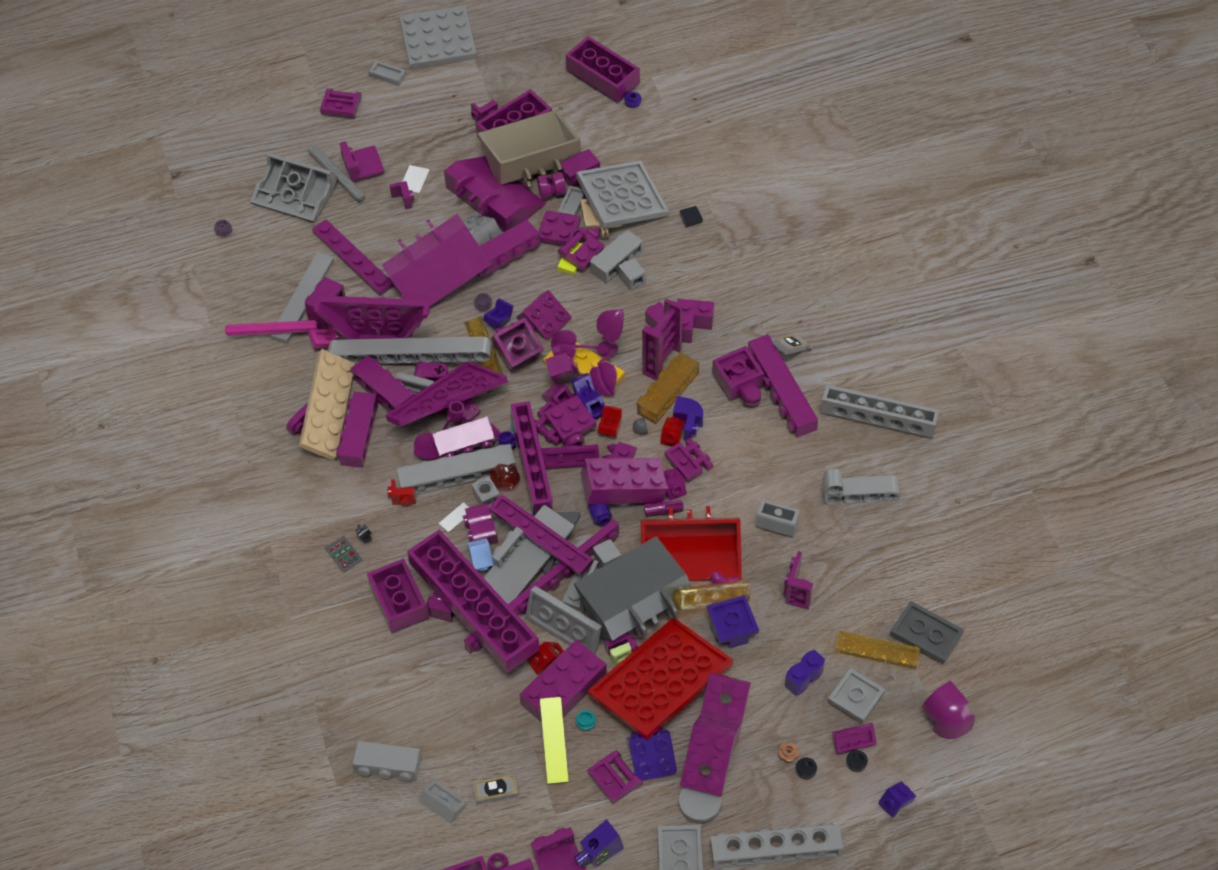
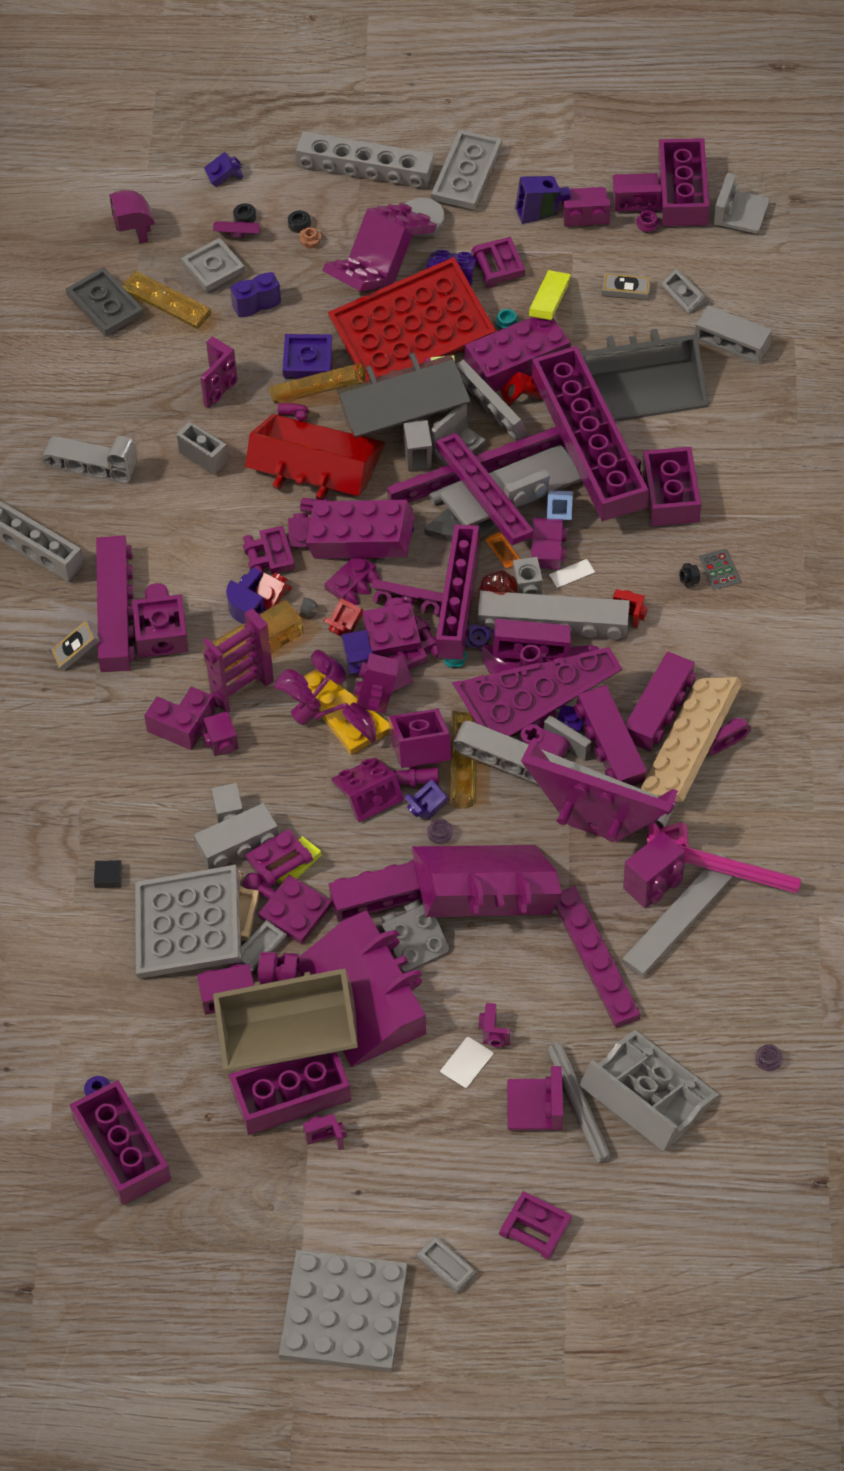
camera: 160 degrees left, 0 degrees up
none -> dark grey piece [580,328,708,422]

